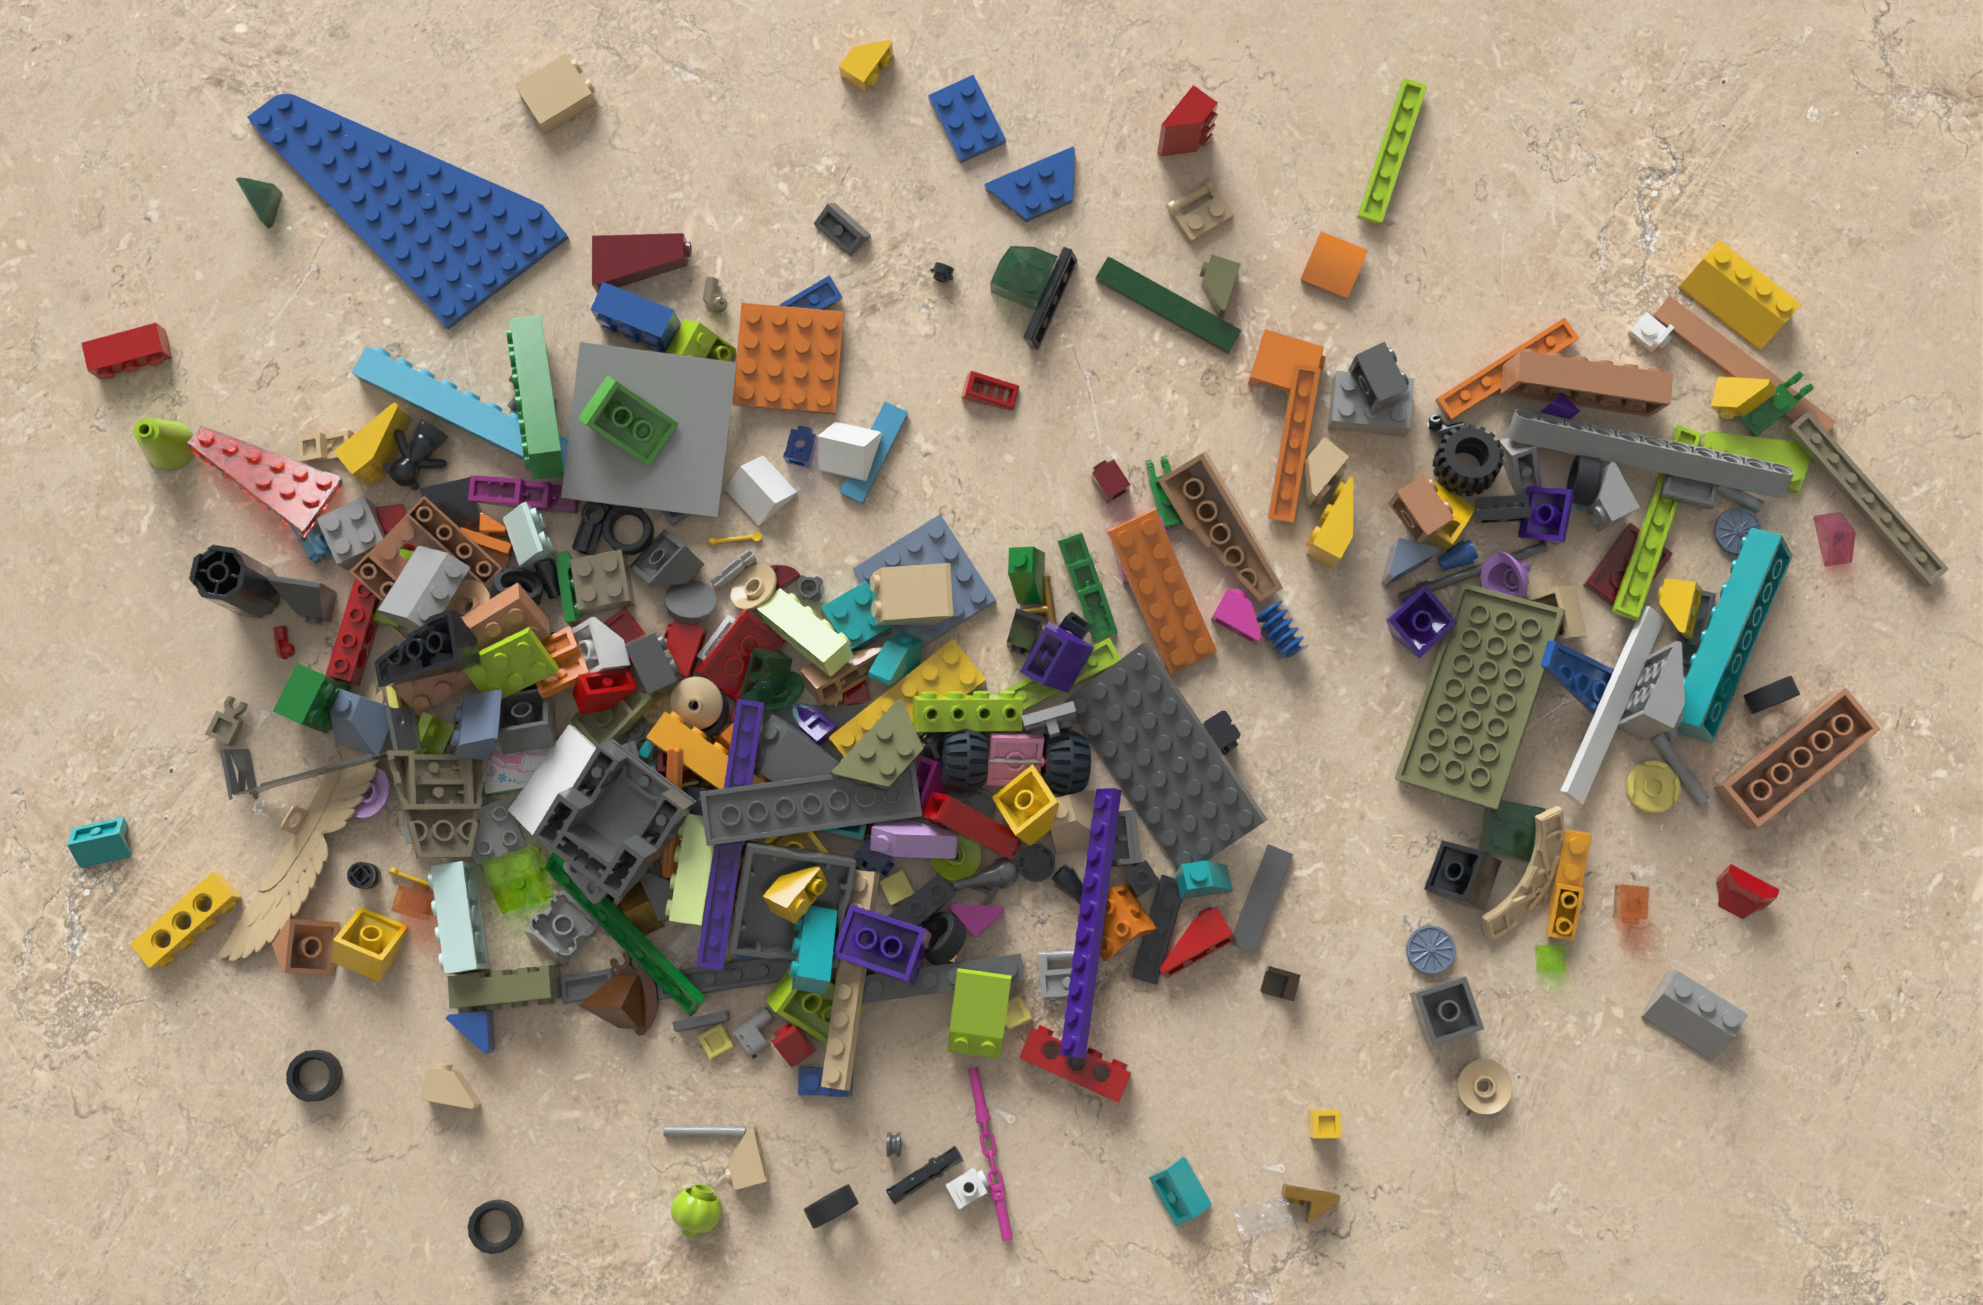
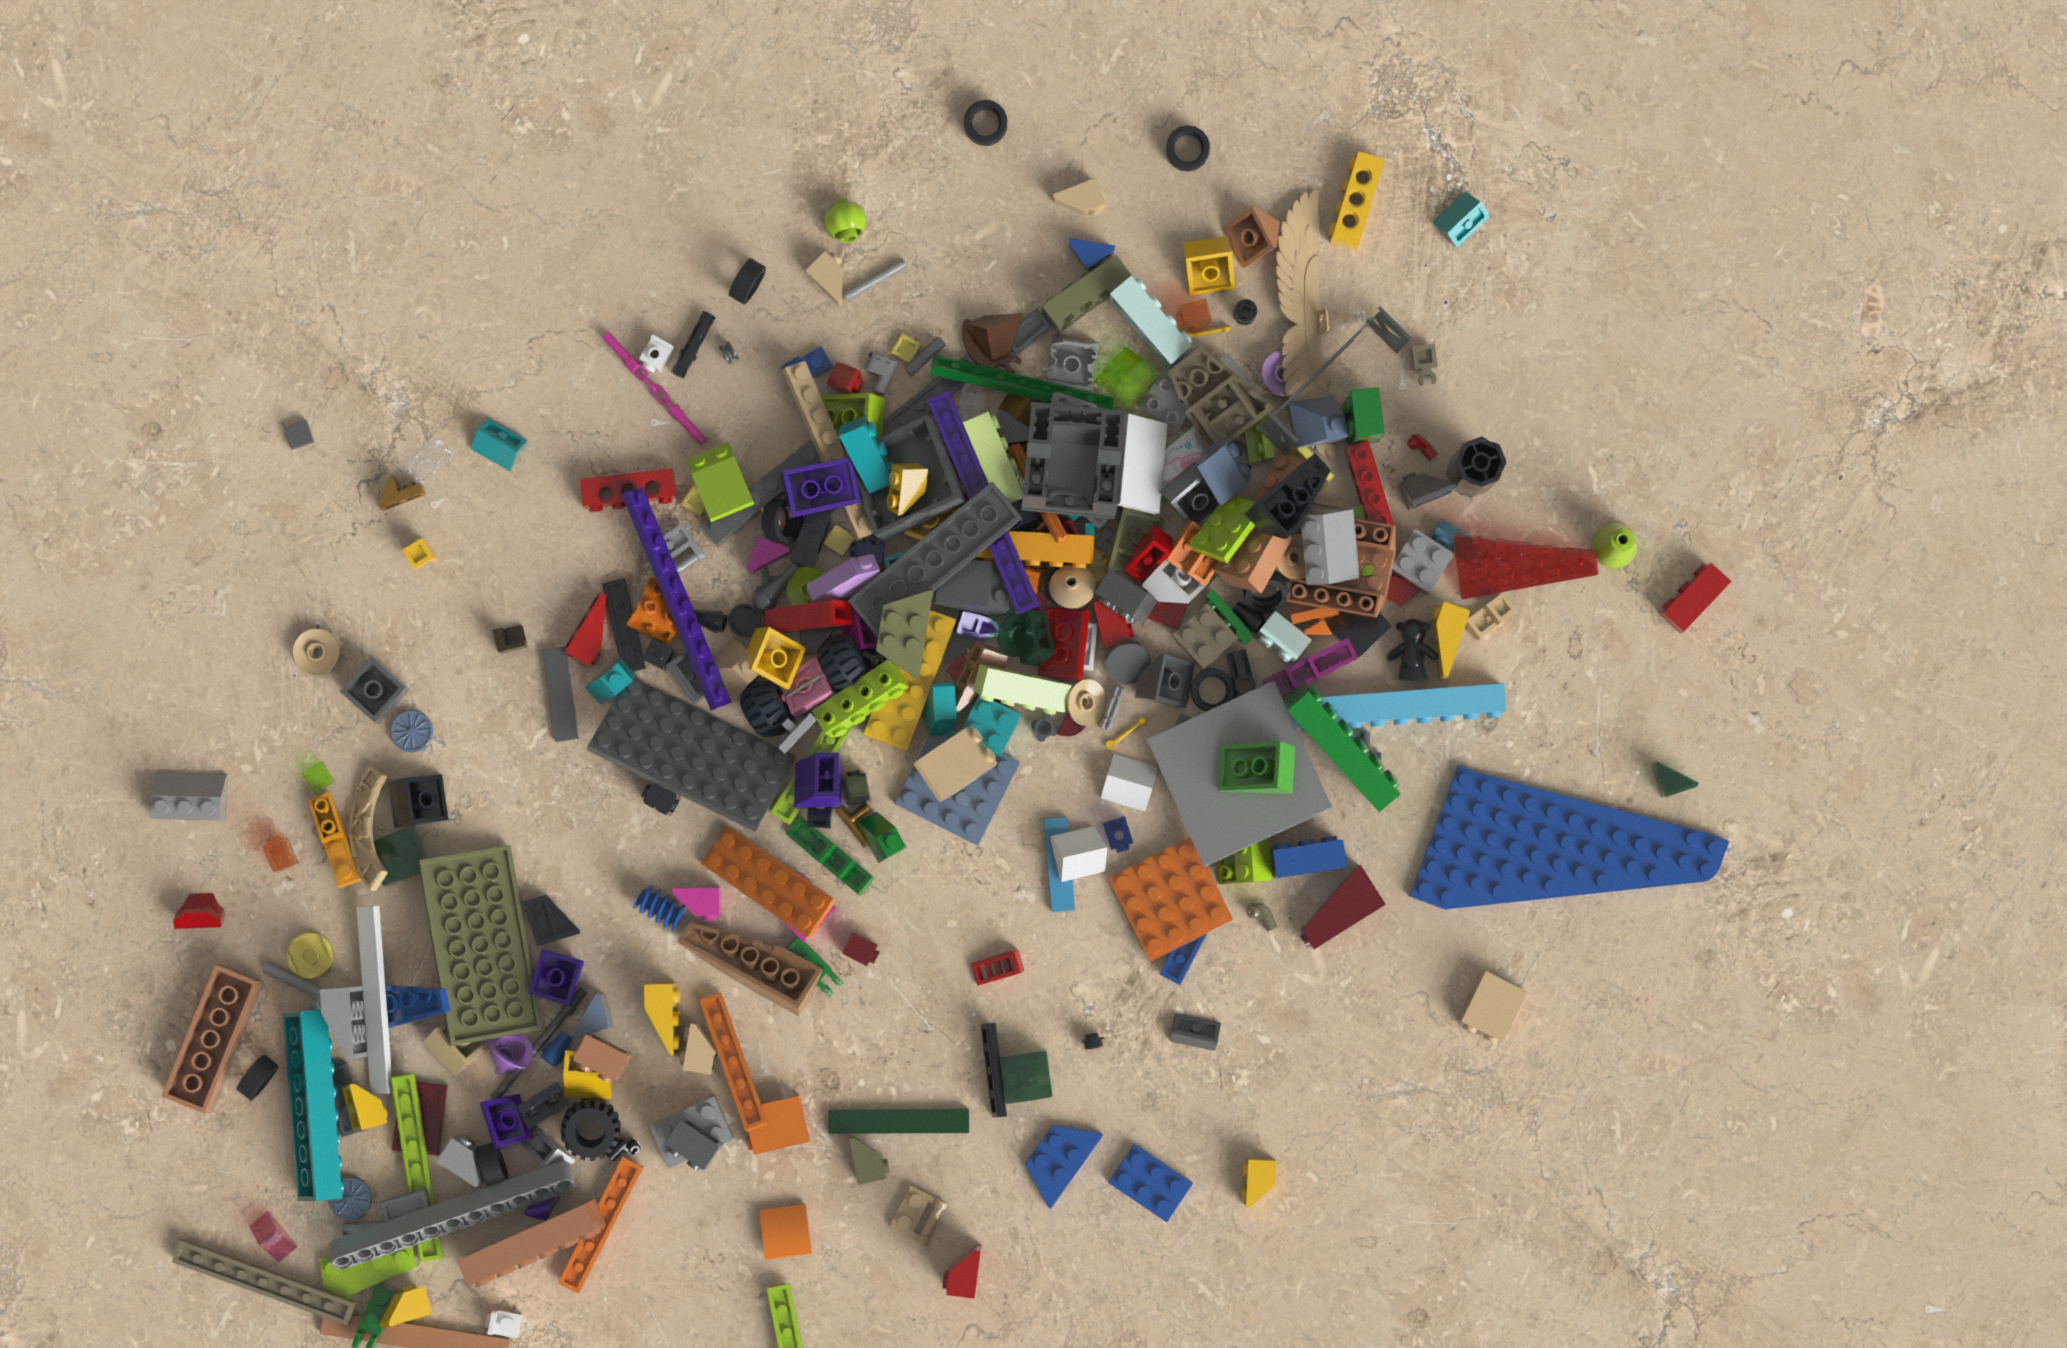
camera: 145 degrees right, 5 degrees up
none -> black wing [524,895,580,946]

